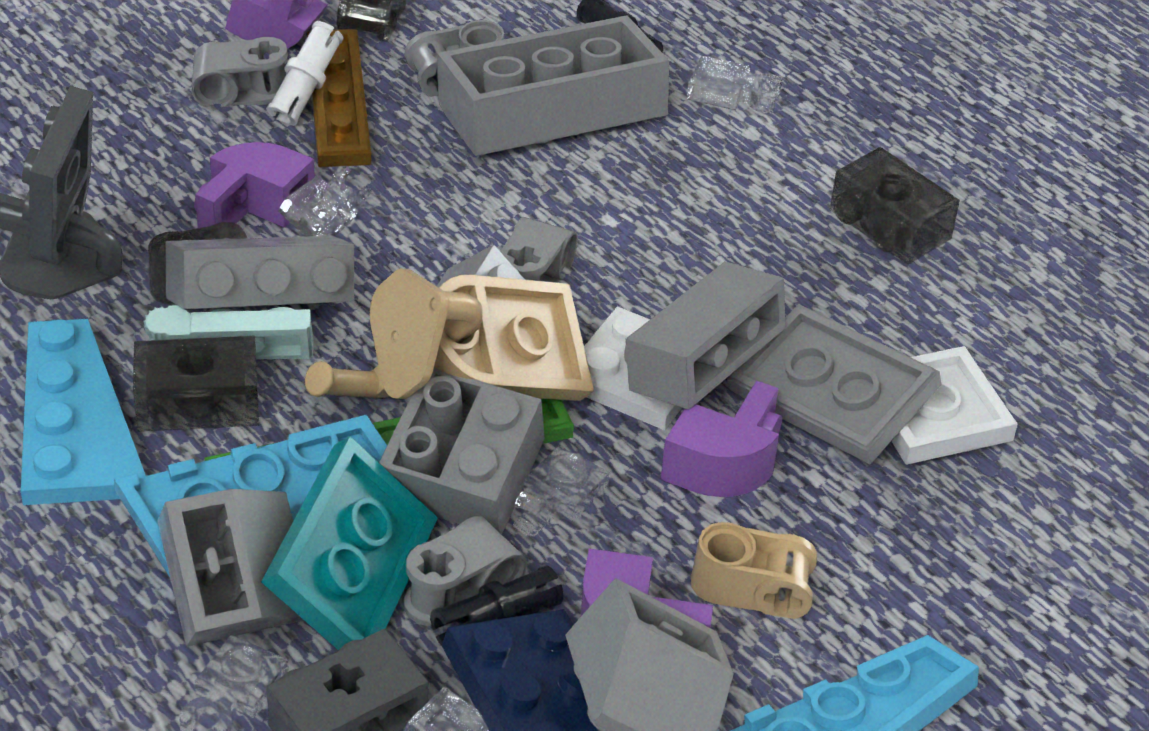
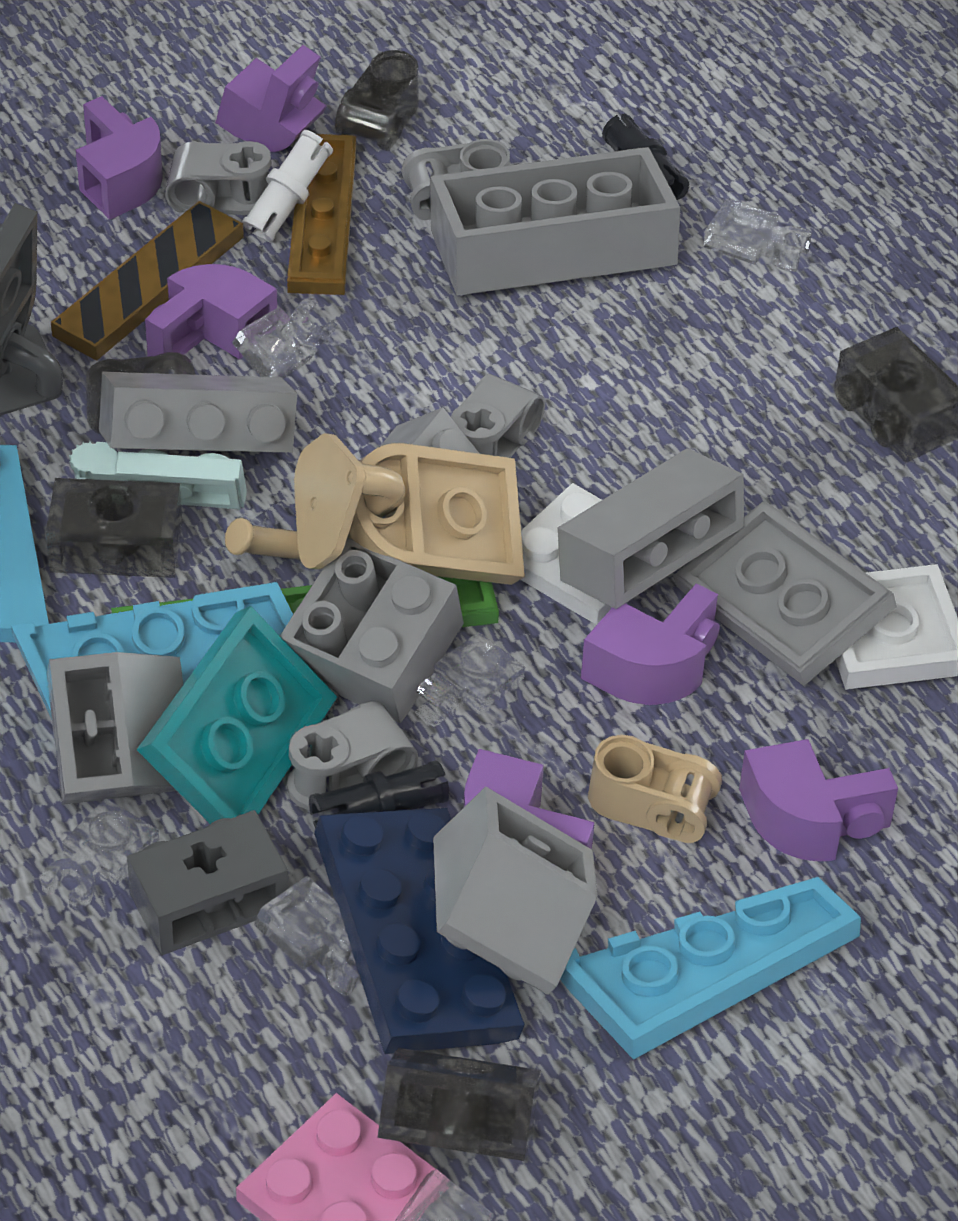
camera: 10 degrees right, 5 degrees up
none -> pearl gold tile [51,201,244,361]
none -> medium lavender brick [76,96,163,220]
none -> medium lavender brick [739,739,898,861]

